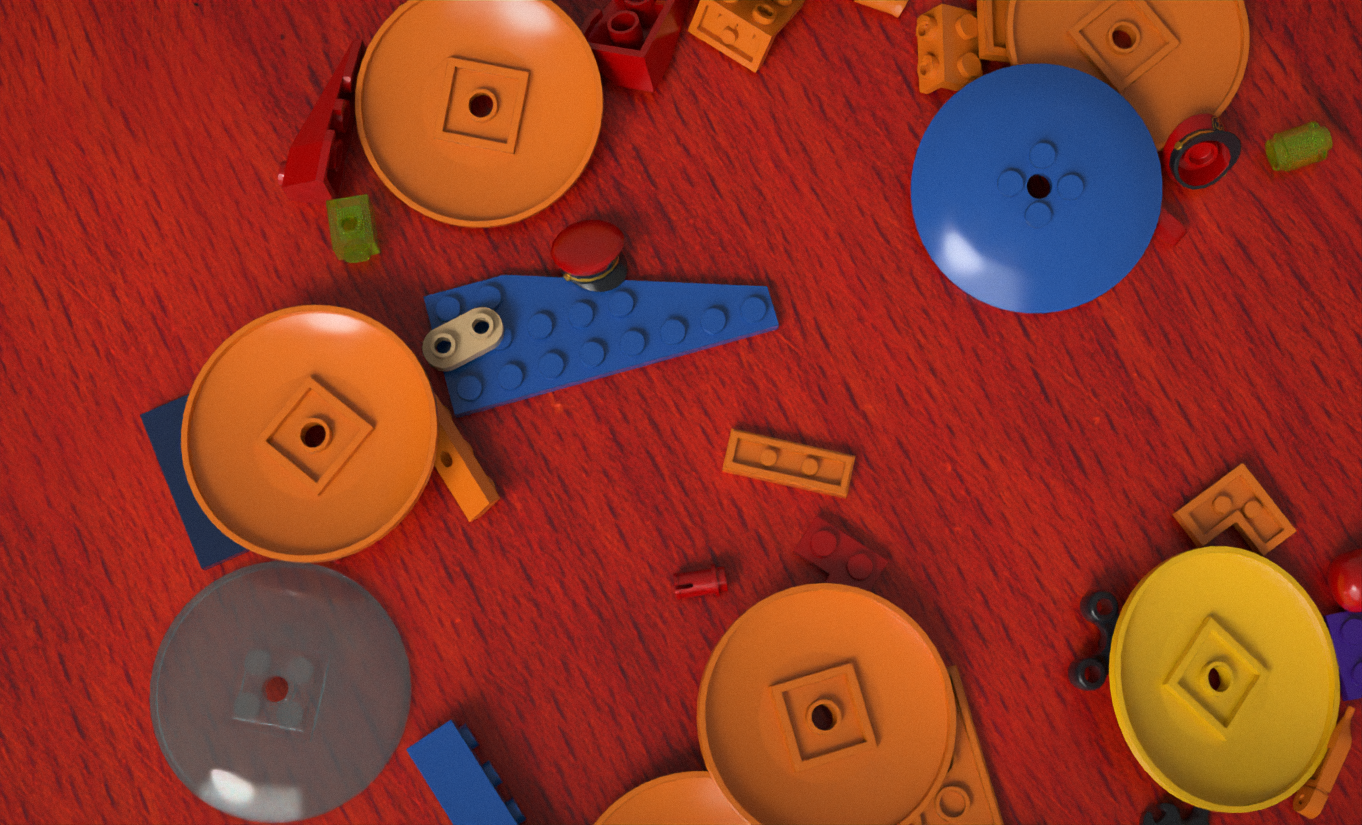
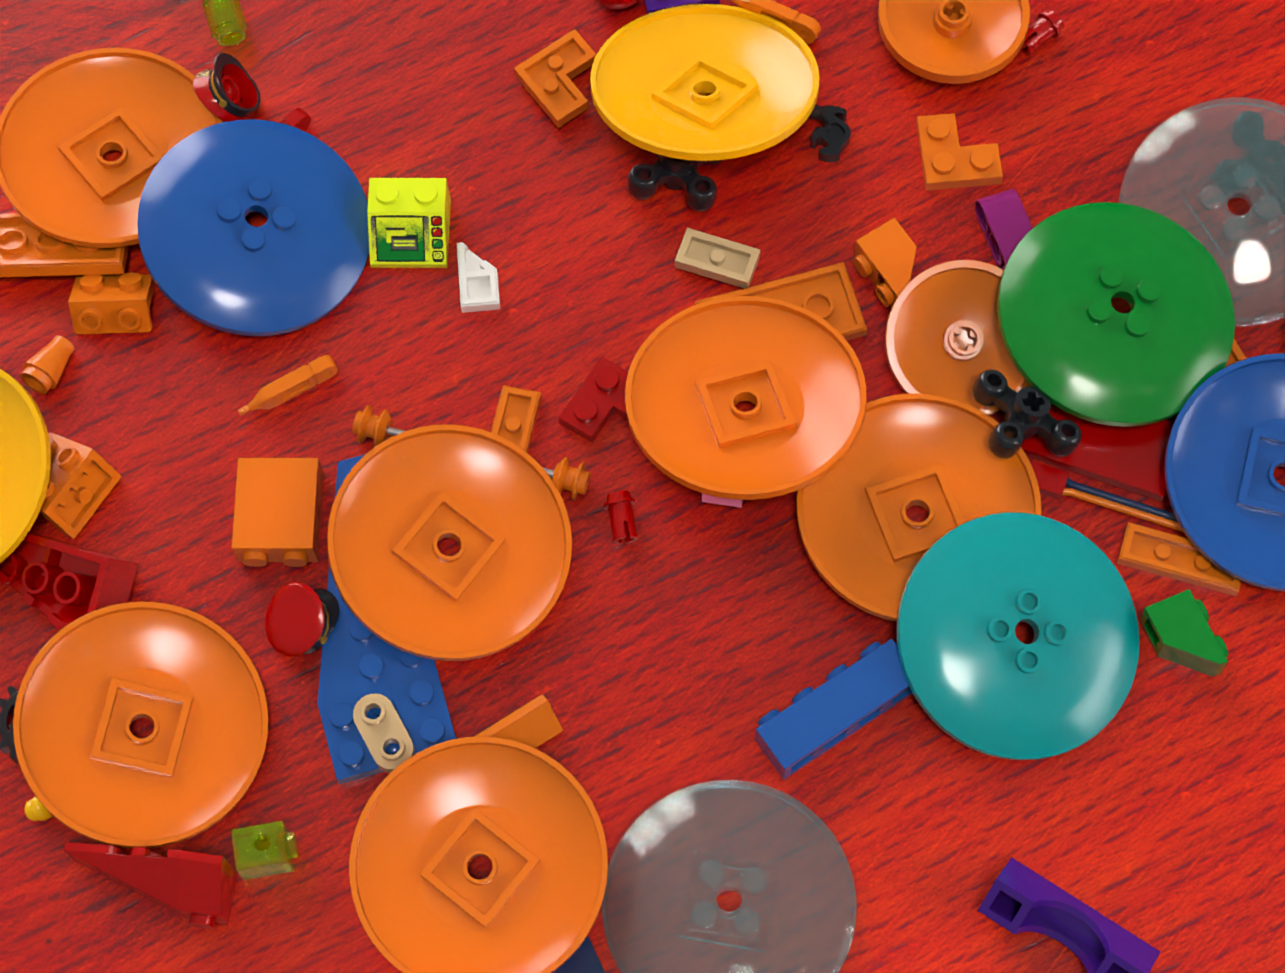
camera: 85 degrees left, 10 degrees down
none -> orange brick [232,458,324,567]
none -> orange piece [238,355,338,416]
none -> orange dish [327,424,572,661]
none -> orange axle [352,405,591,501]
none -> neon yellow slope [367,178,451,268]
none -> white tile [457,242,500,313]
none -> tan plate [675,228,761,288]

